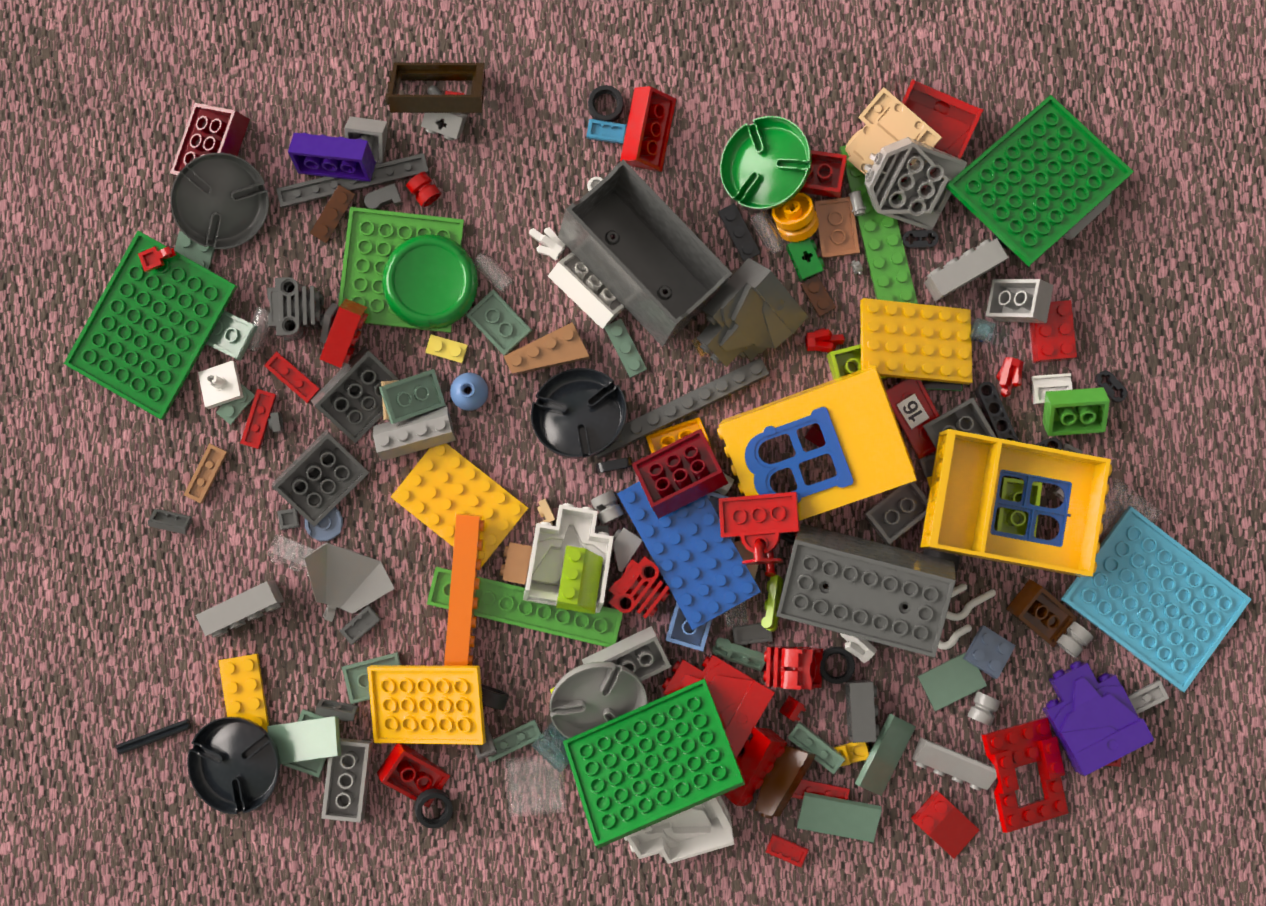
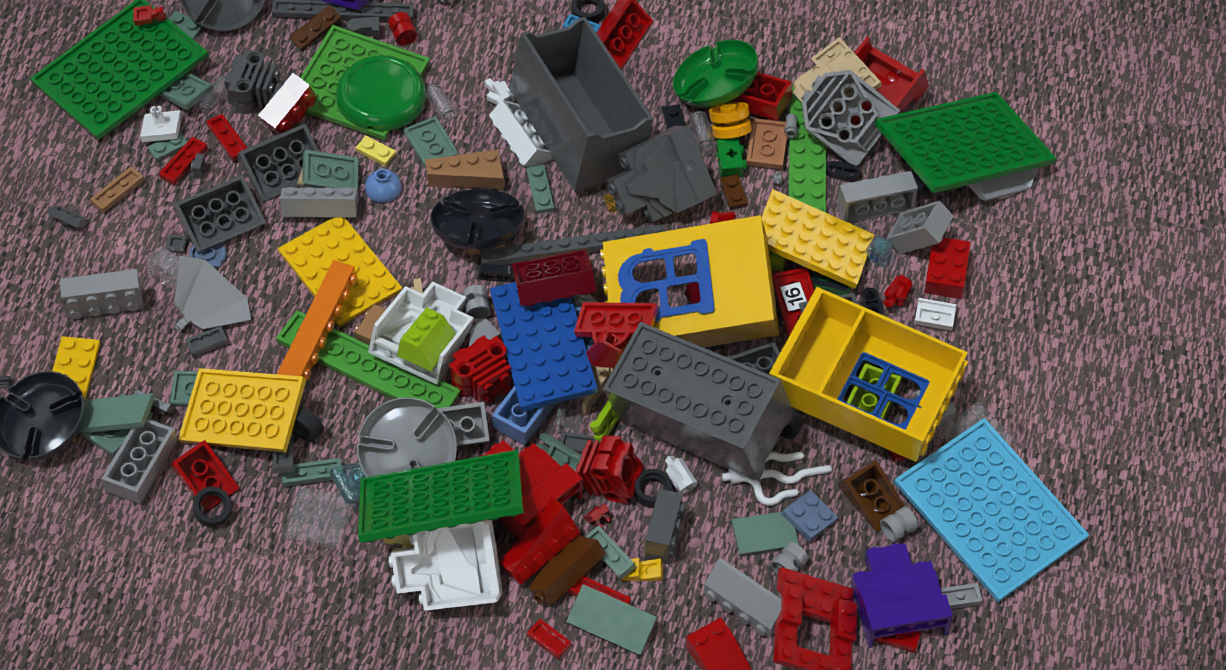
camera: 15 degrees right, 30 degrees down
sand green tile [855,714,916,796] -> none
bright green brick [1043,387,1110,436] -> none
black beam [1095,370,1127,402] -> none

